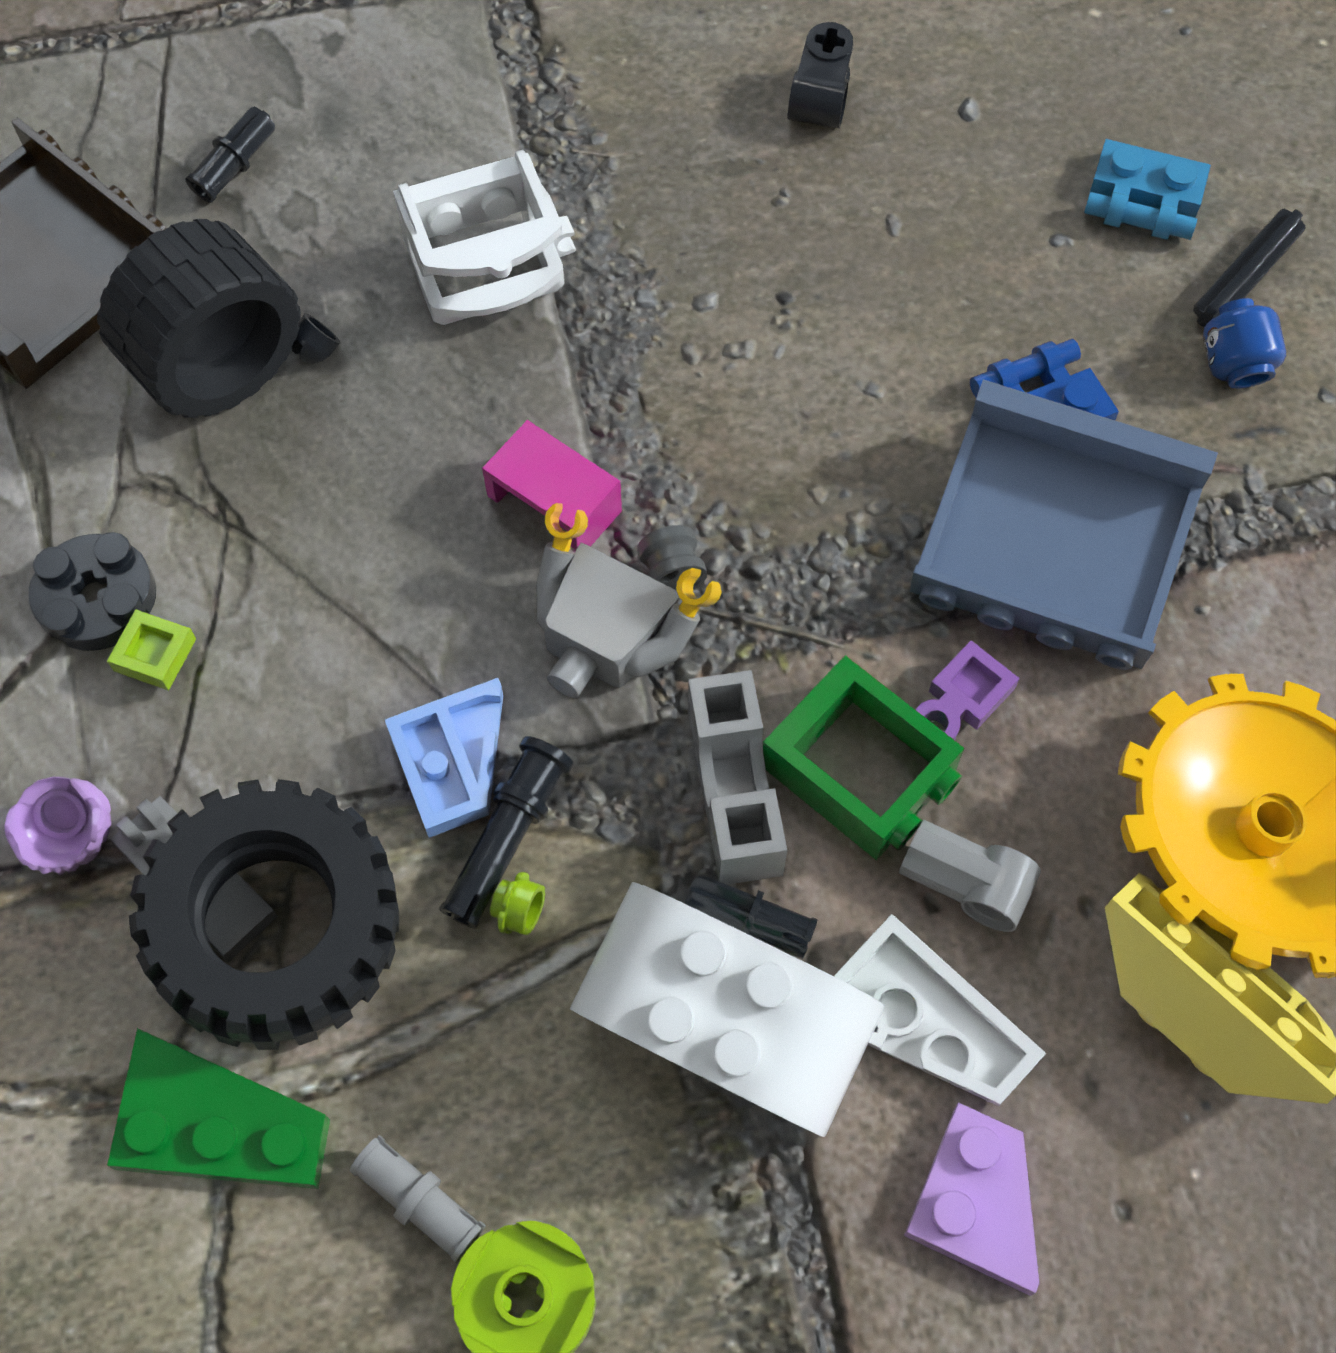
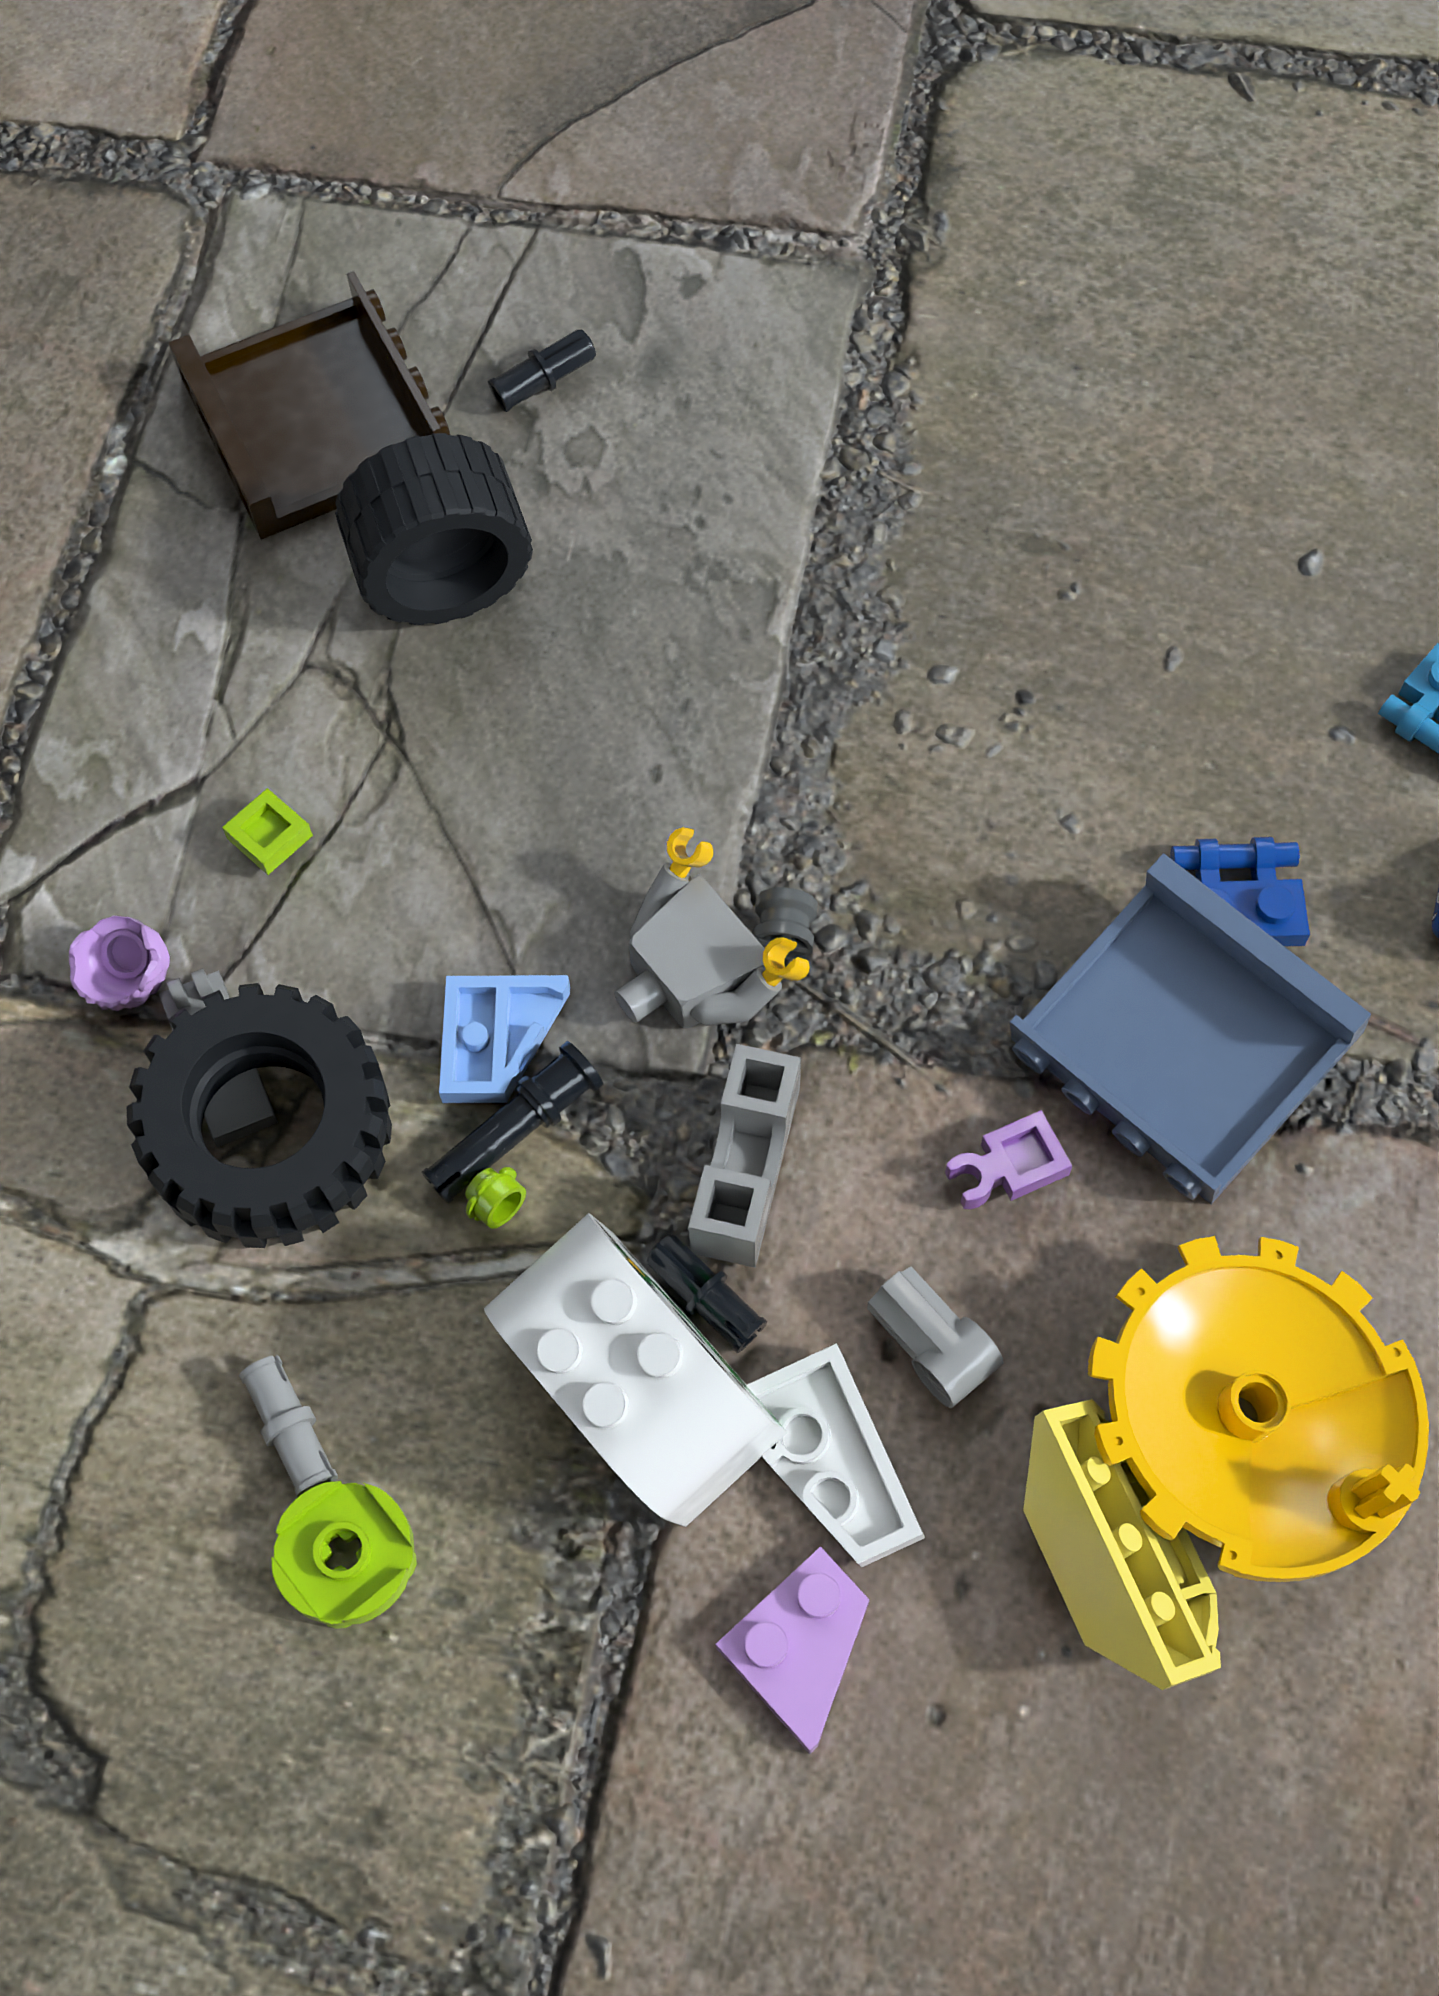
camera: 25 degrees right, 0 degrees up
black plate [28,532,156,651] -> none
green wing [107,1028,330,1189] -> none
black hinge [291,313,341,364] -> none
white animal [393,150,576,325] -> none
dark pink panel [482,420,622,551] -> none
green window [763,655,965,861] -> none
black piece [787,22,853,129] -> none

